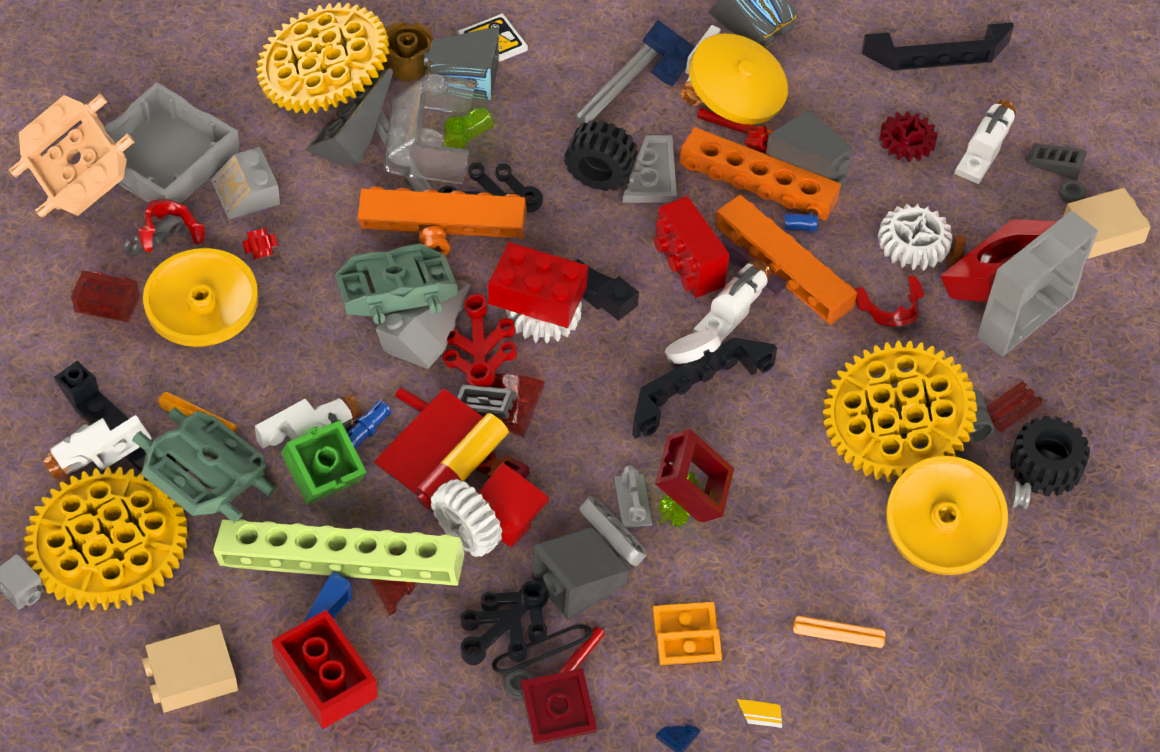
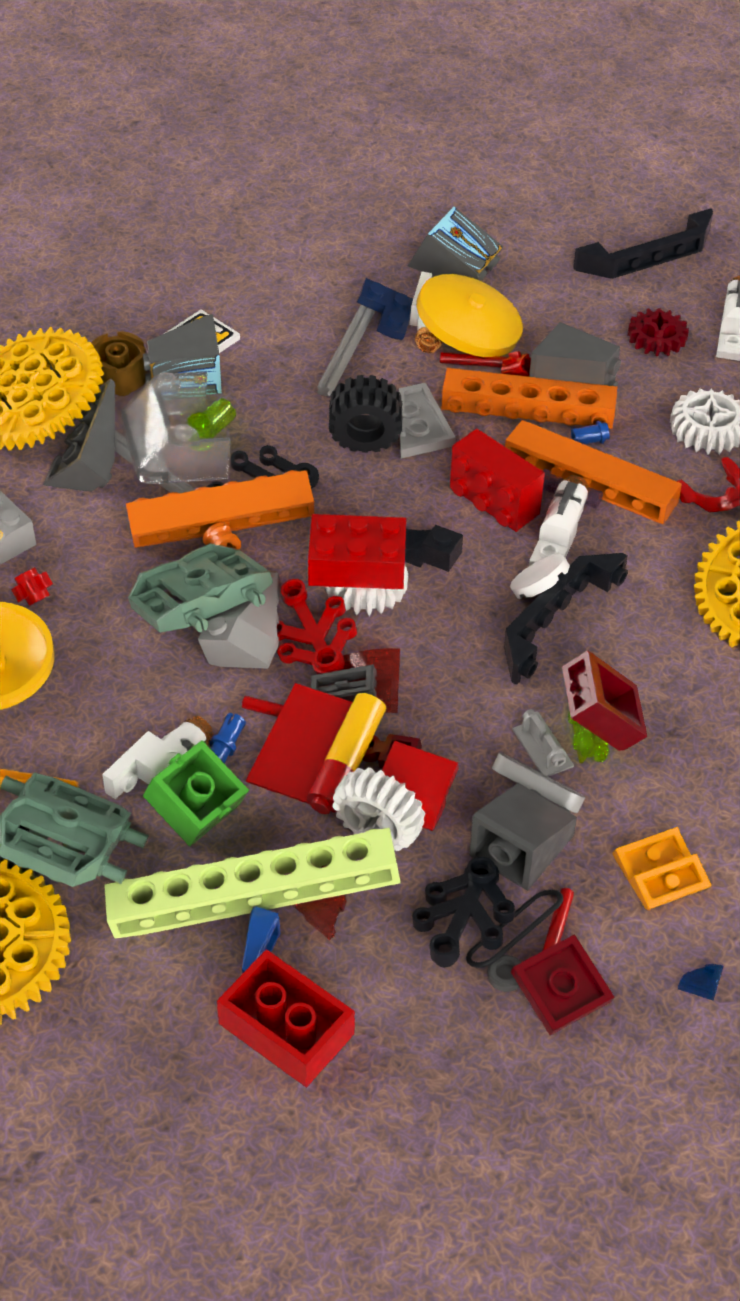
camera: 15 degrees left, 5 degrees down
tan brick [142,624,238,712] -> none

